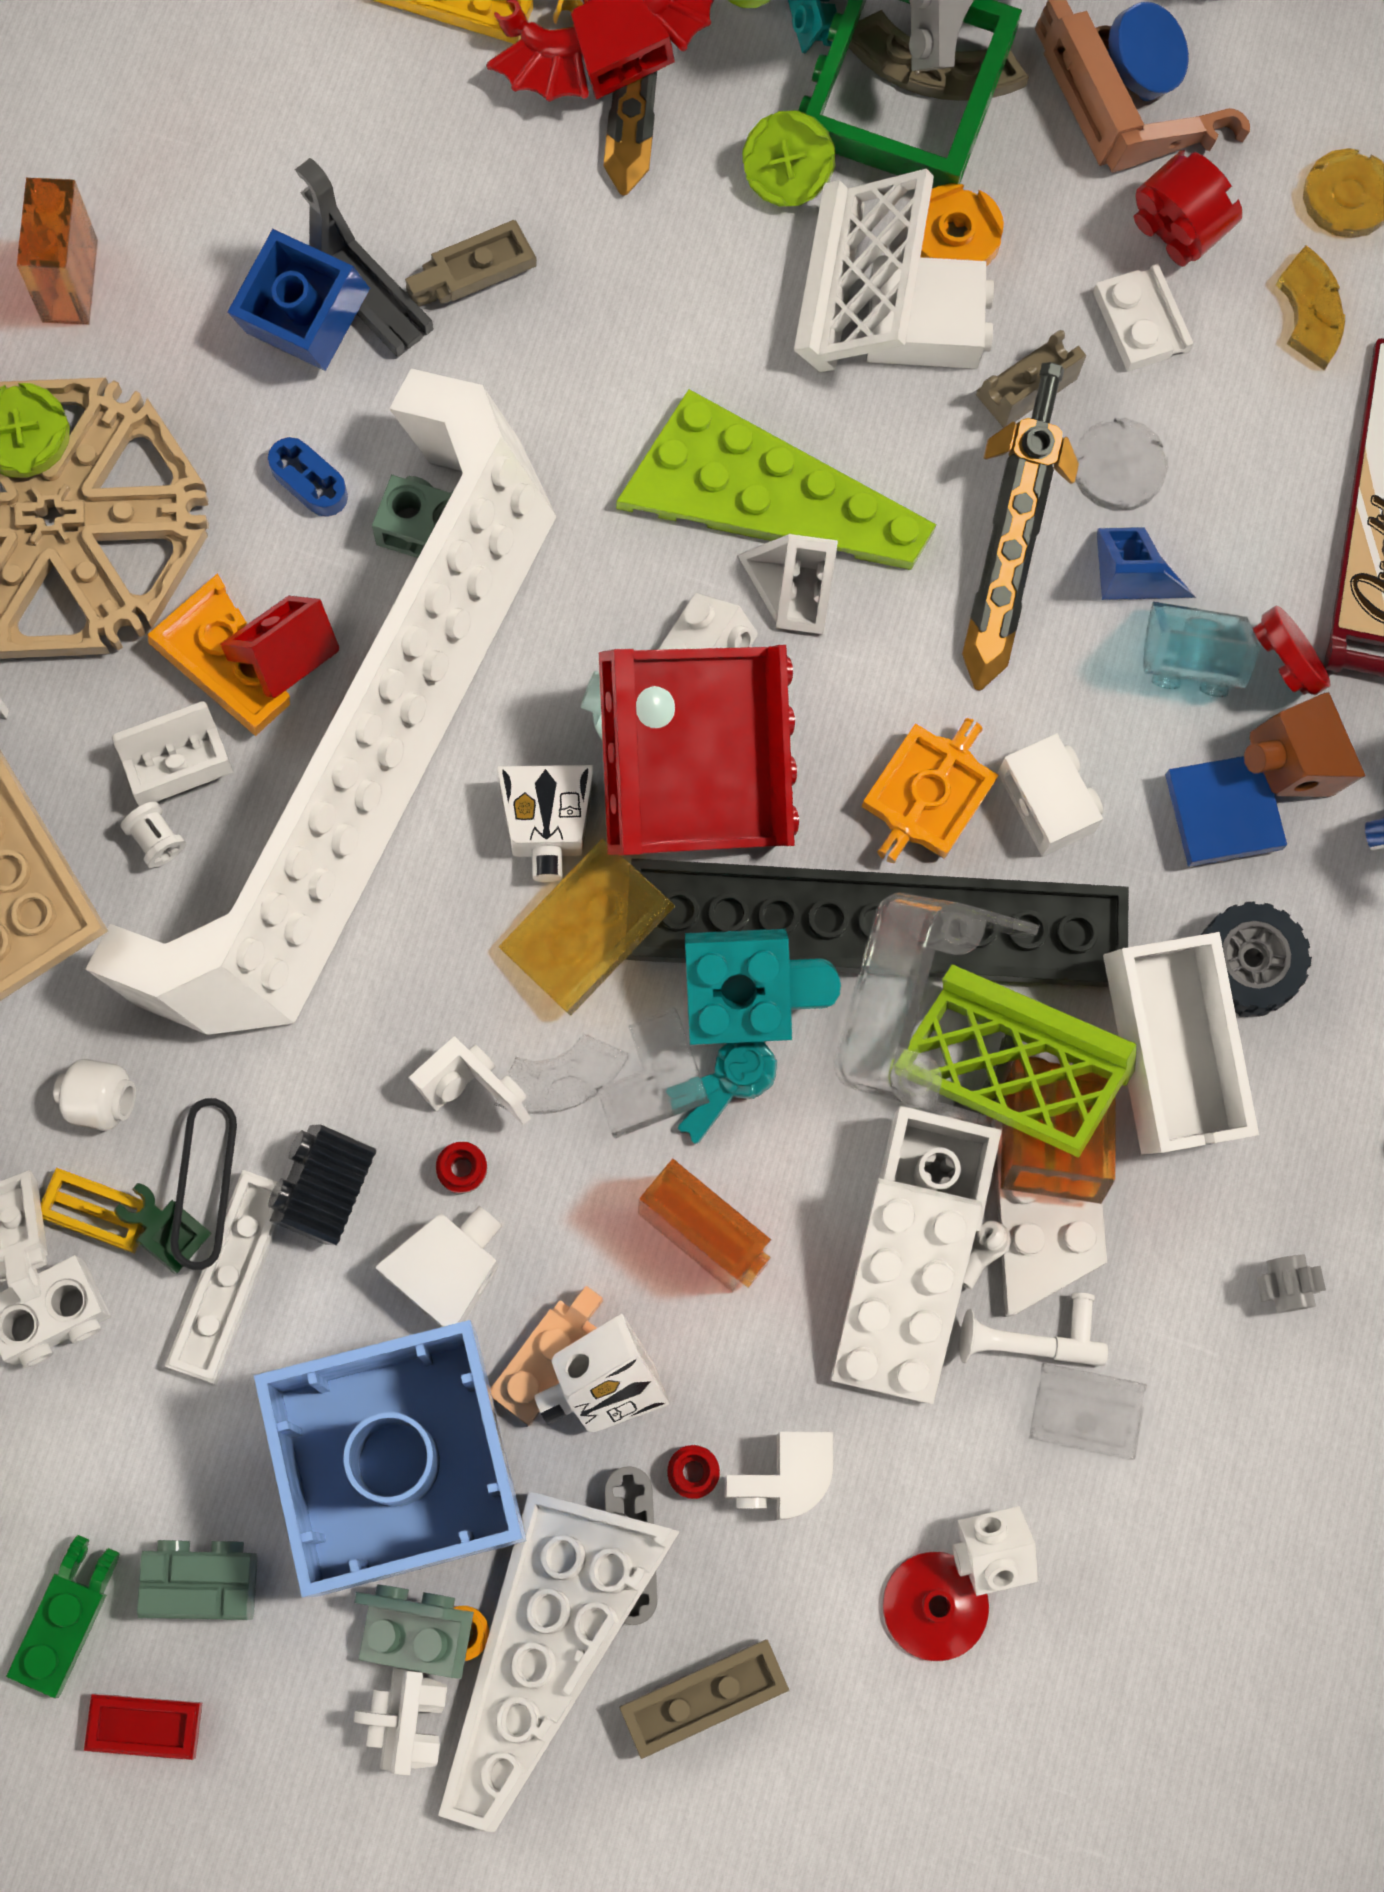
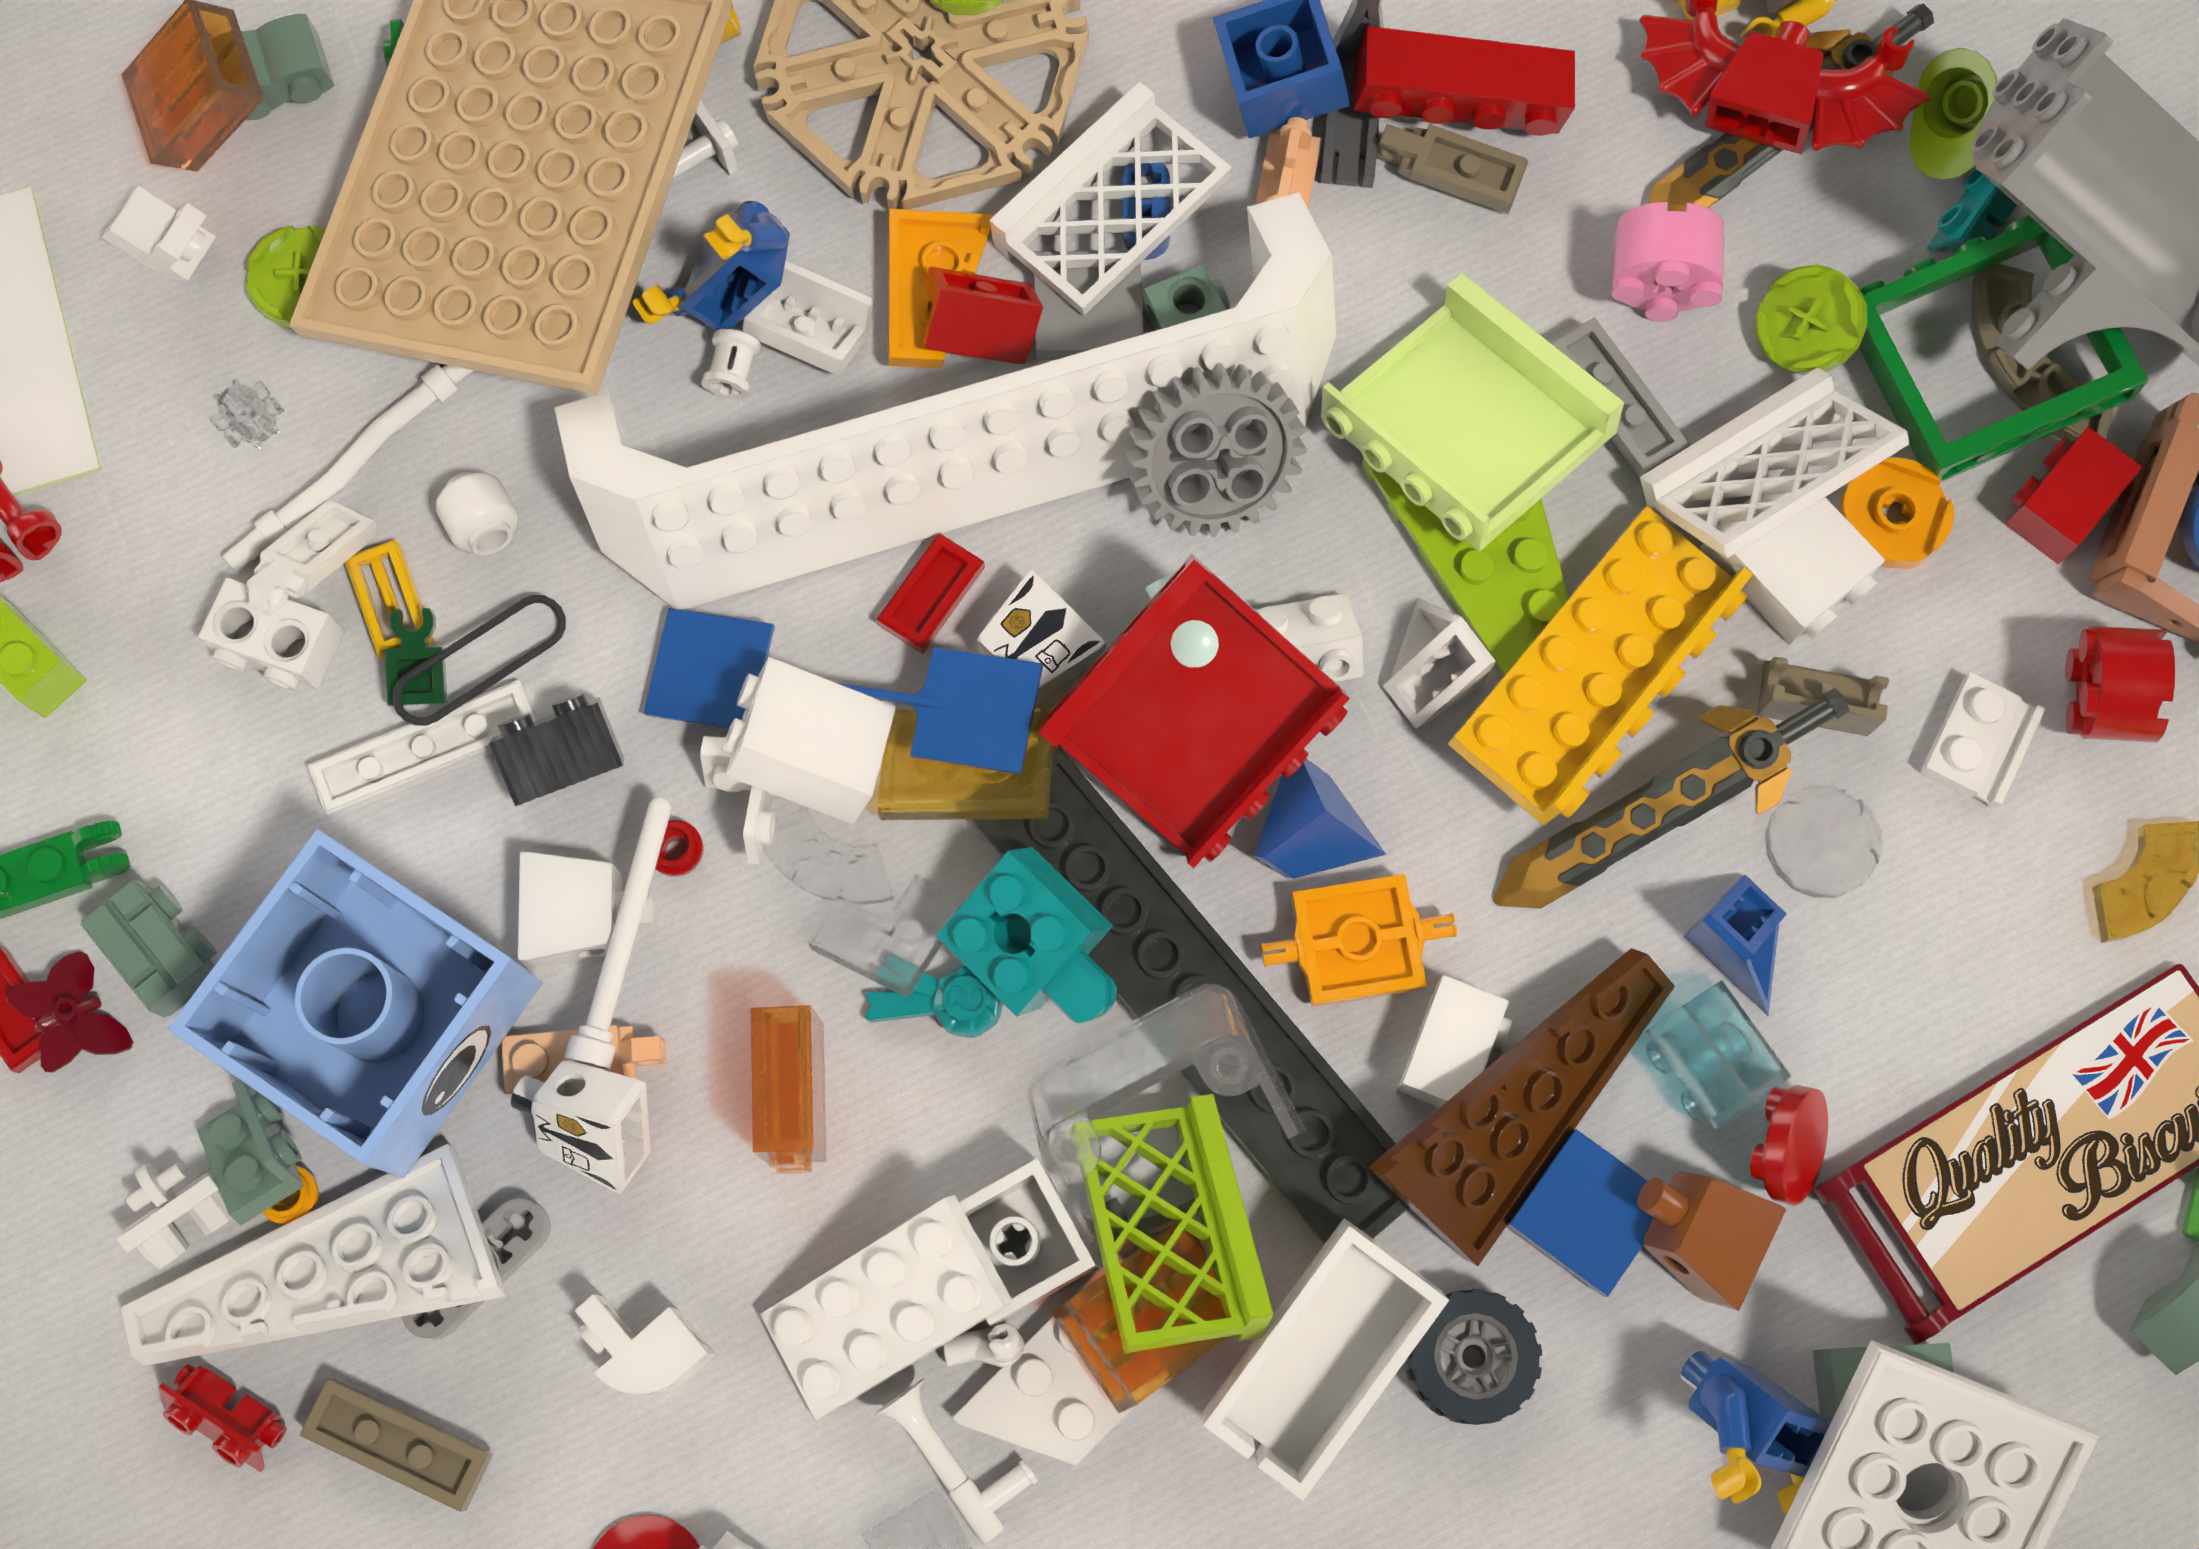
camera: 55 degrees right, 0 degrees up
red plate [667,1445,720,1499] -> none
none -> dark red piece [6,951,134,1073]
none -> red hinge [158,1364,287,1472]
none -> white piece [564,797,672,1071]
none -> blue torso [632,201,790,330]
none -> blue hinge [643,608,1044,774]
none -> white brick [722,657,896,824]
none -> red tile [876,533,985,654]
none -> white fence [990,81,1232,316]
none -> light grey tile [1034,250,1143,360]
none -> light grey gear [1126,363,1307,537]
none -> blue slope [1254,759,1387,879]
none -> light nougat hinge [1255,117,1322,208]
none -> yellowish green panel [1321,273,1624,552]
none -> red brick [1354,26,1575,136]
none -> reddish brown wing [1368,948,1675,1266]
none -> yellow bracket [1447,506,1753,826]
none -> light grey plate [1551,317,1690,478]
none -> bright pink brick [1612,202,1725,322]
none -> red brick [2005,427,2143,564]

